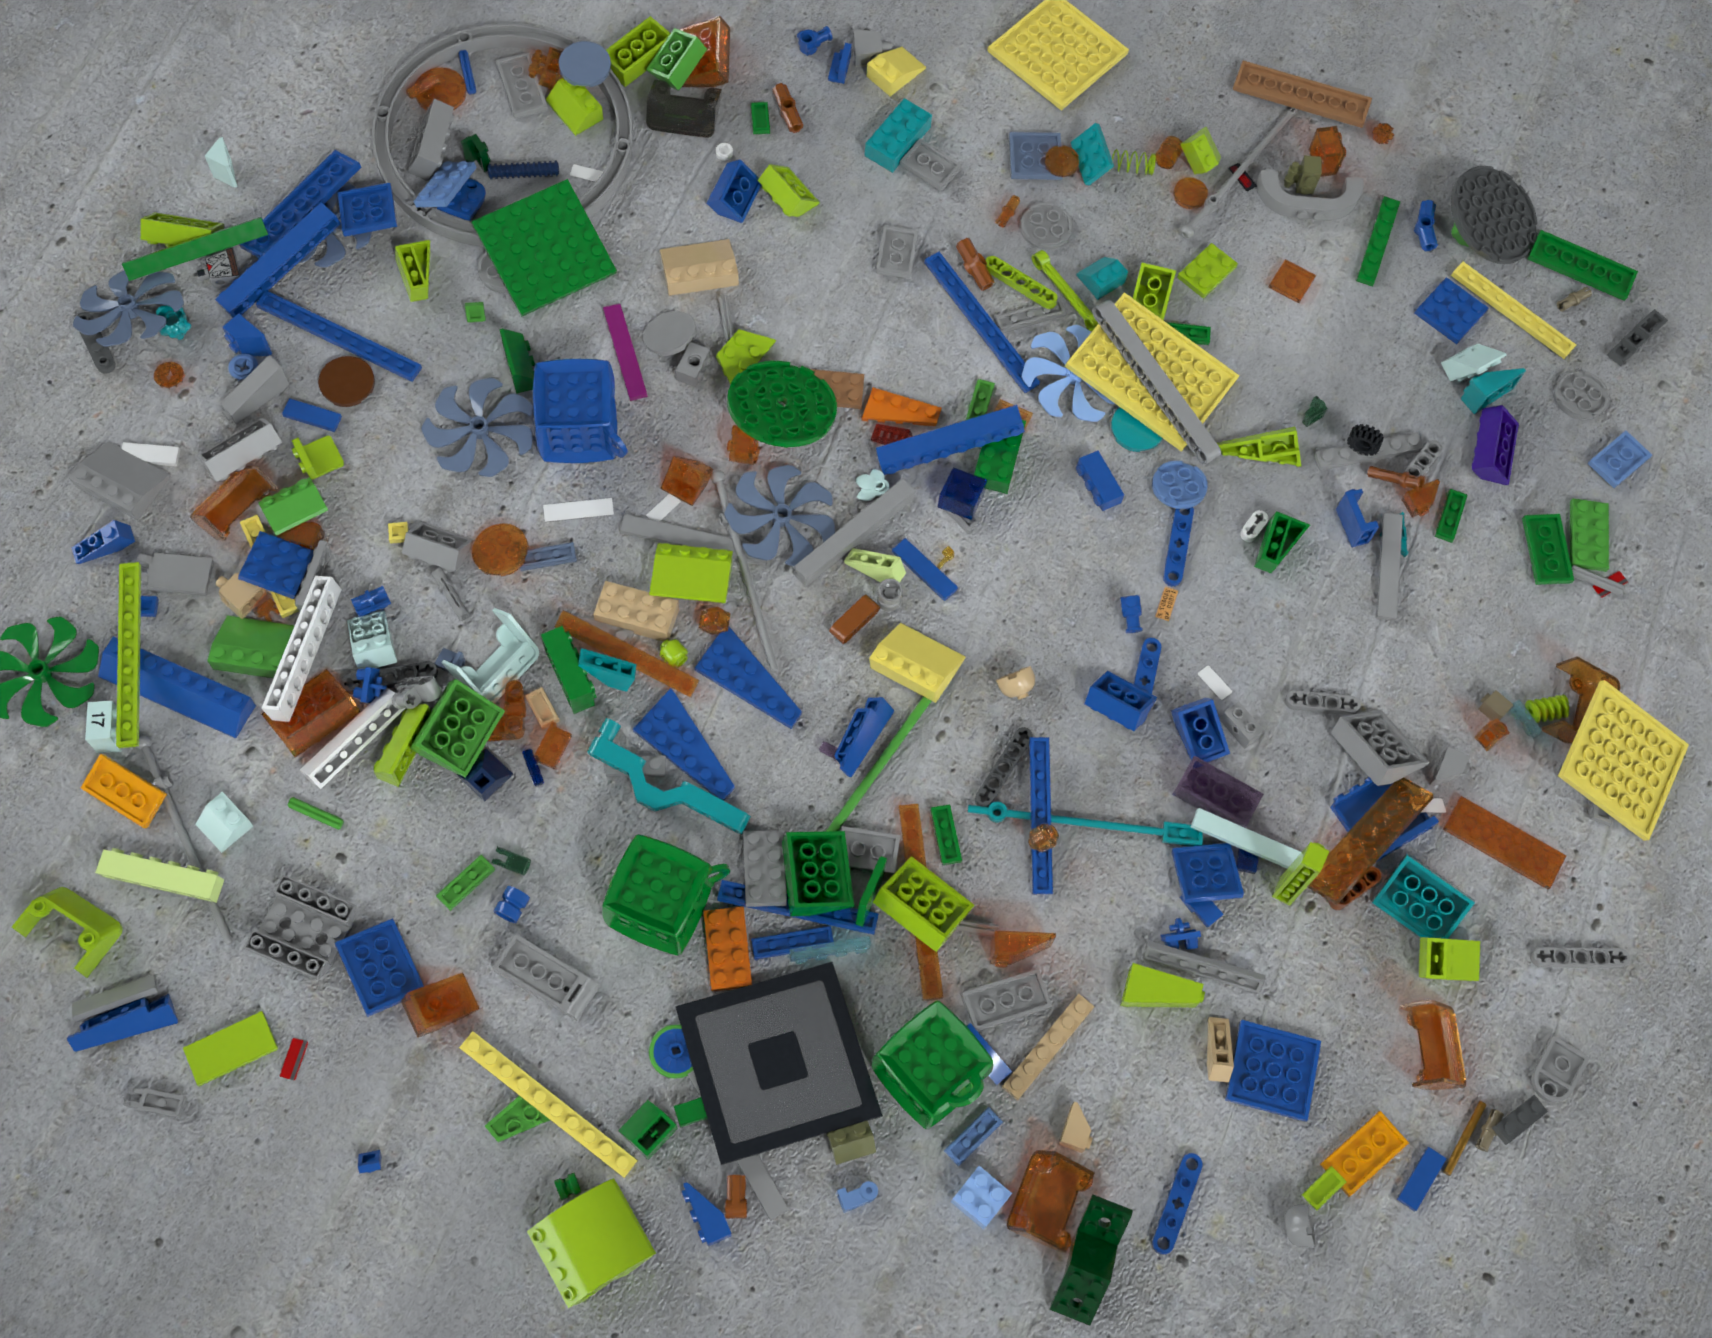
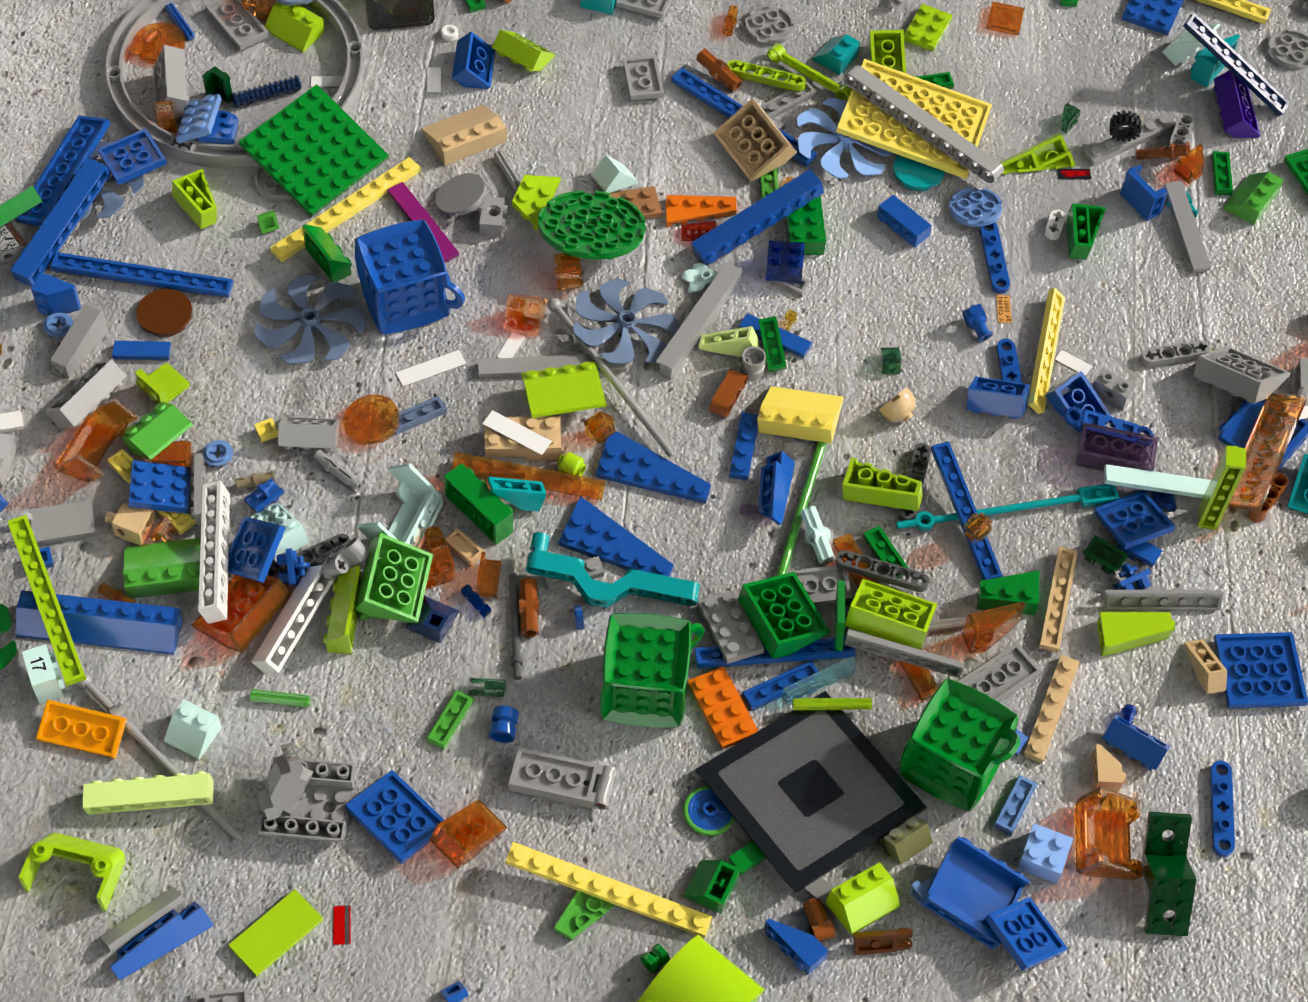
camera: 15 degrees left, 10 degrees down
sand blue bracket [434,648,465,673] -> none
none -> clear orange axle [98,582,136,603]
none -> clear orange slope [154,101,177,135]
none -> medium blue gear [202,440,234,468]
none -> blue plate [228,516,285,583]
none -> dark tan pin [234,470,275,490]
none -> light grey slope [257,742,314,821]
none -> light yellow plate [270,157,421,262]
none -> white sticker [427,67,441,92]
none -> white sticker [482,410,552,455]
none -> dark grey bar [509,573,523,680]
none -> dark orange piece [519,577,539,638]
none -> blue tile [574,604,584,629]
none -> light aqua slope [592,155,638,193]
none -> tan slope [713,98,797,182]
none -> blue plate [729,412,758,481]
none -> green plate [758,316,787,373]
none -> lime axle [792,698,872,710]
none -> light aqua piece [800,506,835,565]
none -> lime slope [825,862,900,935]
none -> dark grey beam [835,550,929,592]
none -> lime wedge [842,457,922,511]
none -> light grey tile [844,629,965,678]
none -> reddish brown hinge [853,927,913,955]
none -> clear green bracket [880,348,902,374]
none -> blue panel [921,836,1030,949]
none -> green wedge [976,570,1040,616]
none -> blue plate [985,897,1068,971]
none -> light yellow plate [1028,288,1065,414]
none -> tan plate [1039,546,1078,653]
none -> sticker [1057,169,1092,179]
none -> blue piece [1064,406,1154,446]
none -> dark green bracket [1082,535,1128,575]
none -> blue brick [1102,715,1171,770]
none -> clear blue pin [1121,704,1137,724]
none -> plate [1183,13,1290,116]
none -> bright green slope [1224,172,1284,225]

